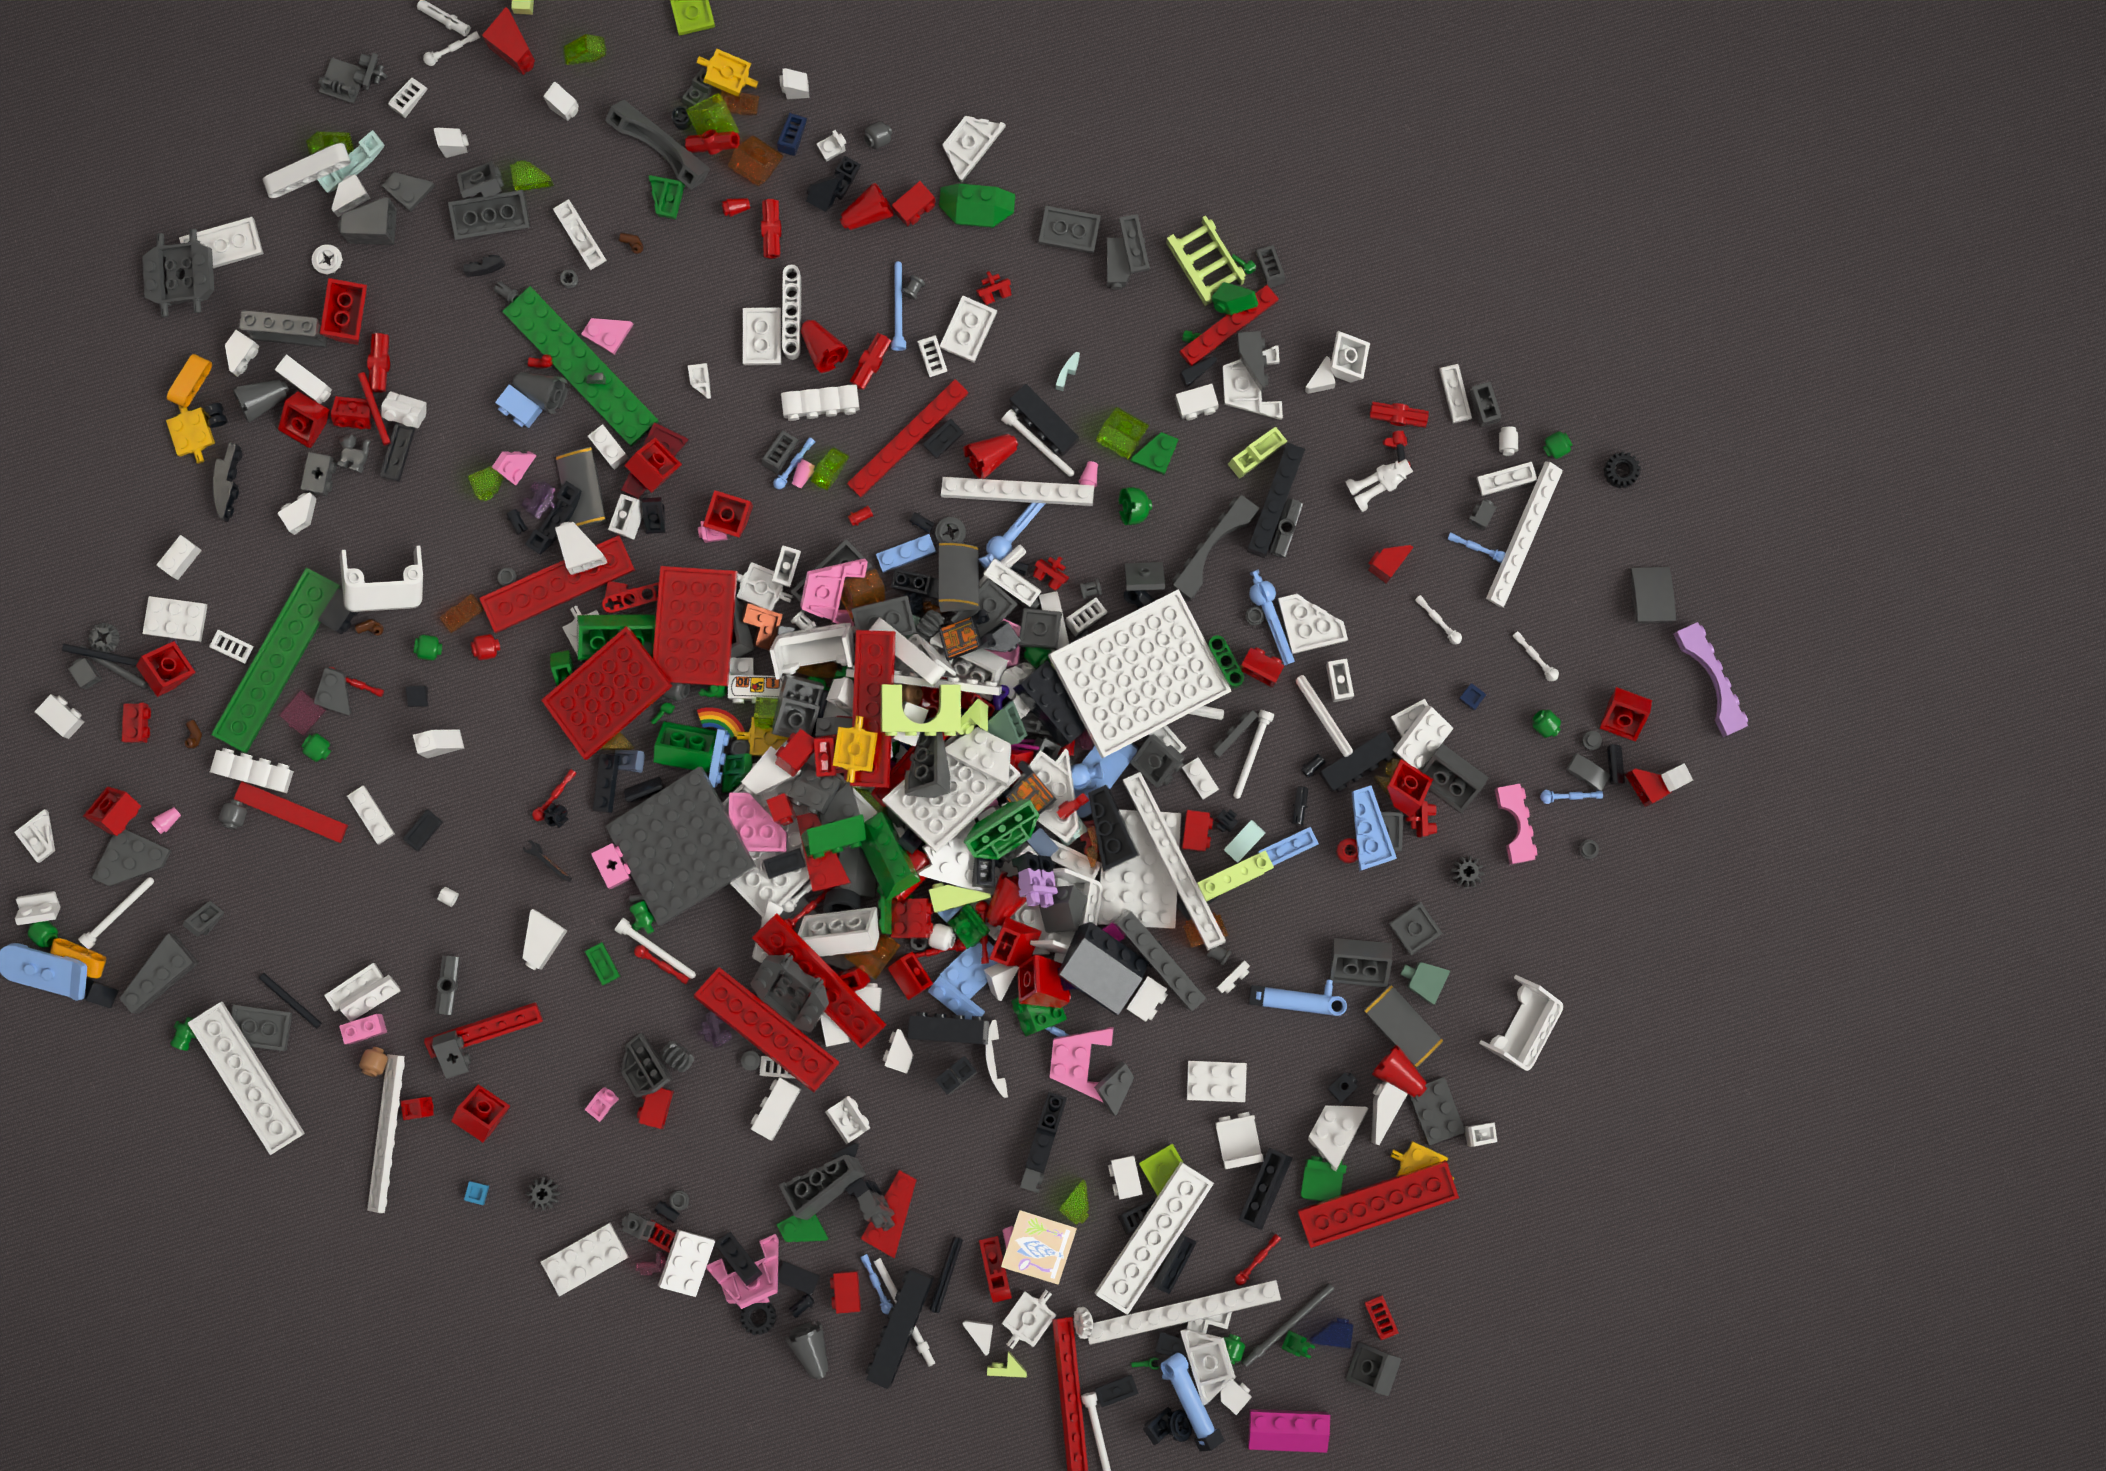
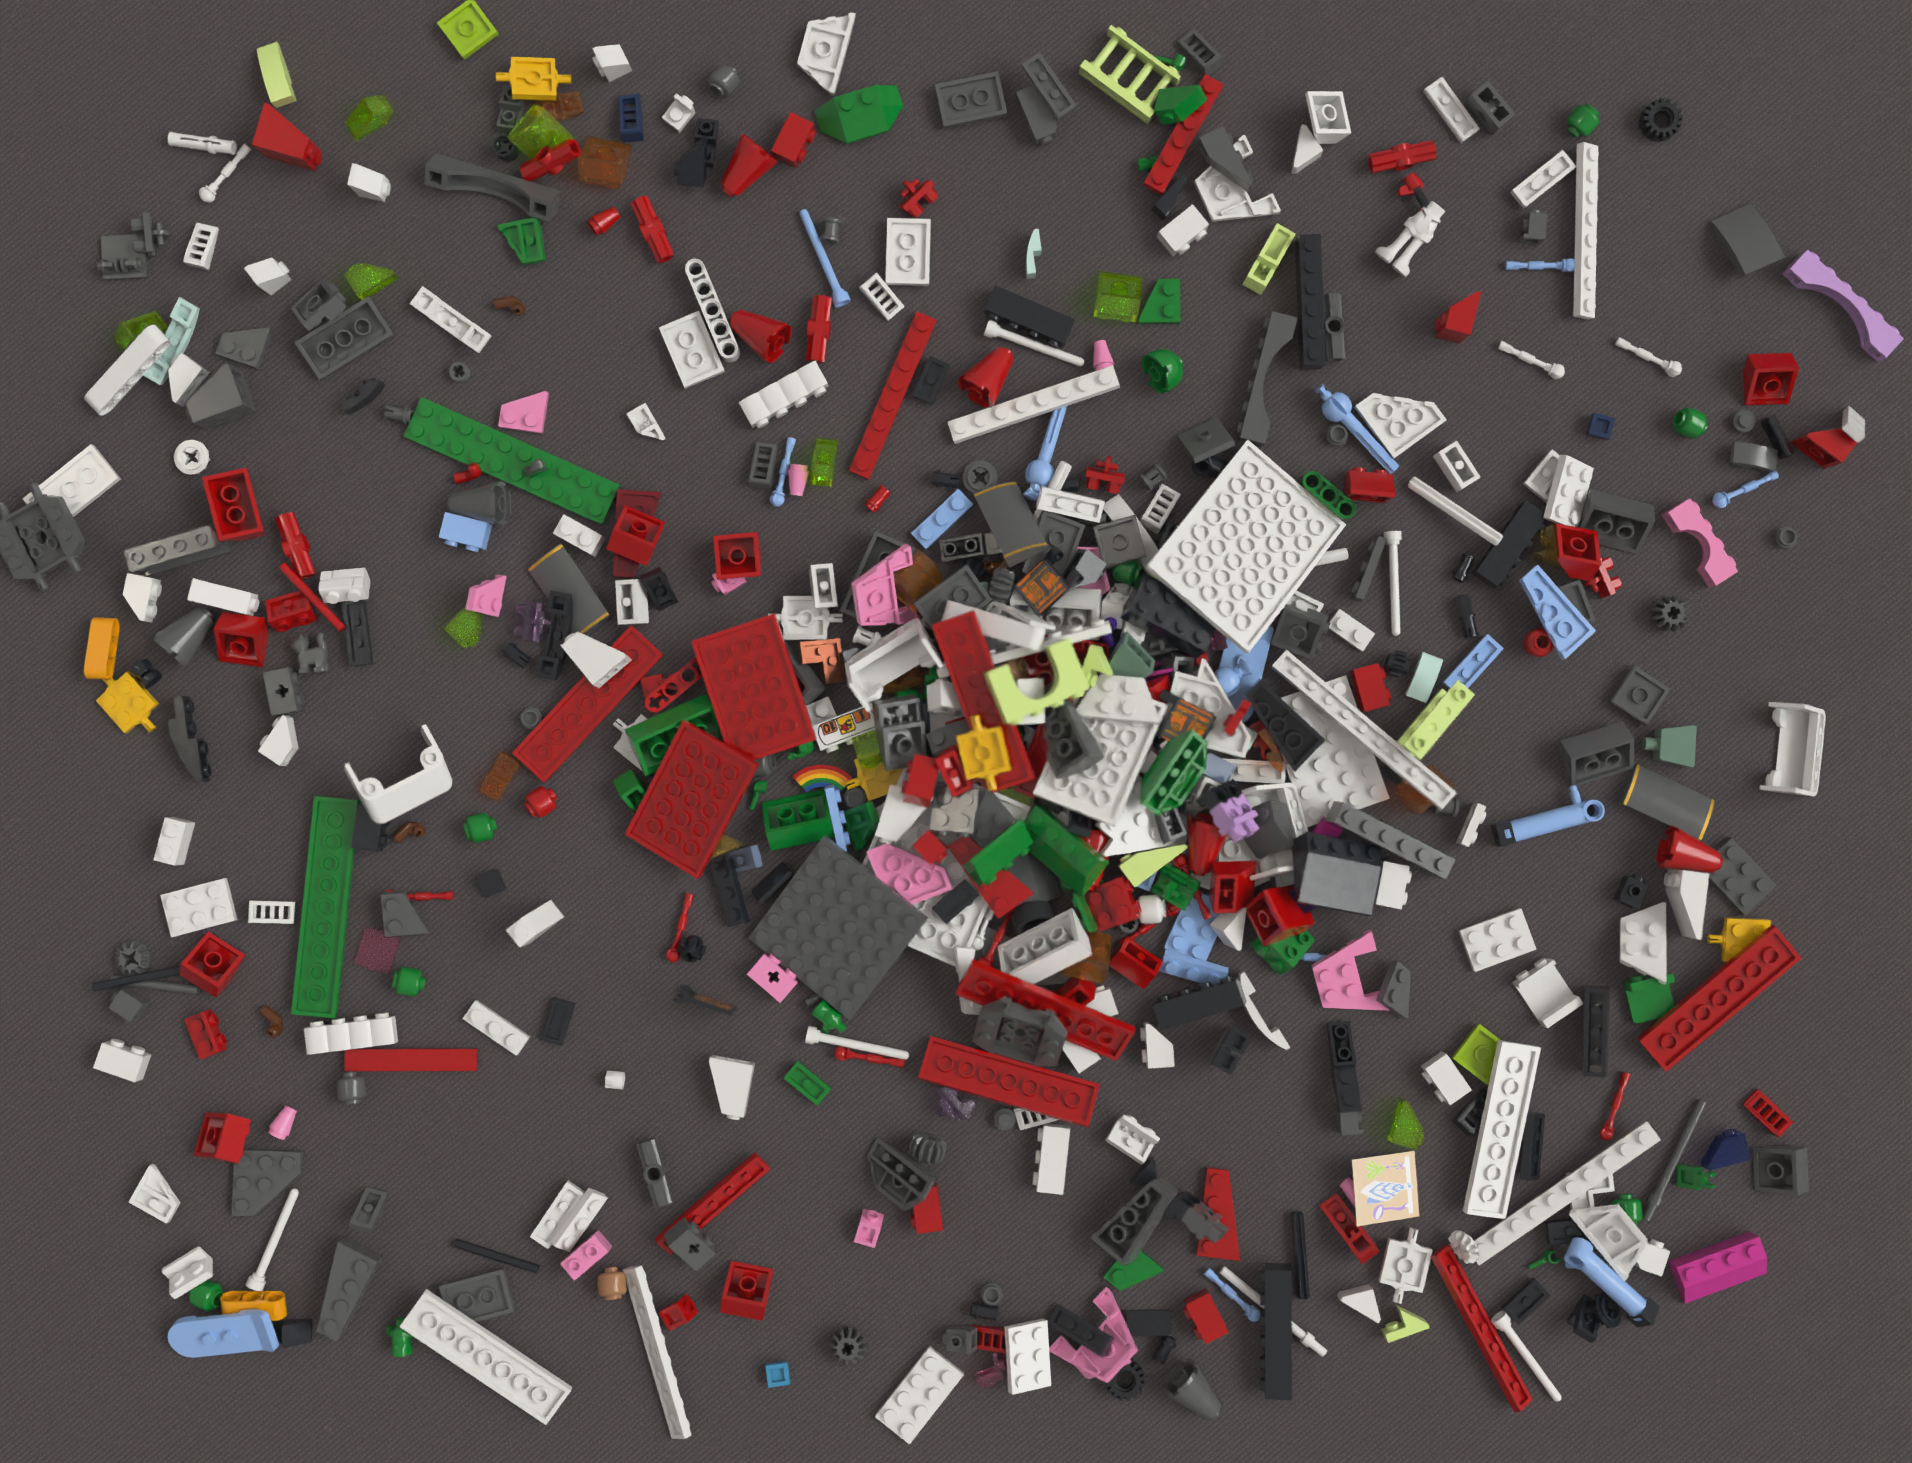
camera: 25 degrees left, 5 degrees up
white slope [1464,1122,1497,1147] -> none
white brick [1499,426,1518,456] -> none

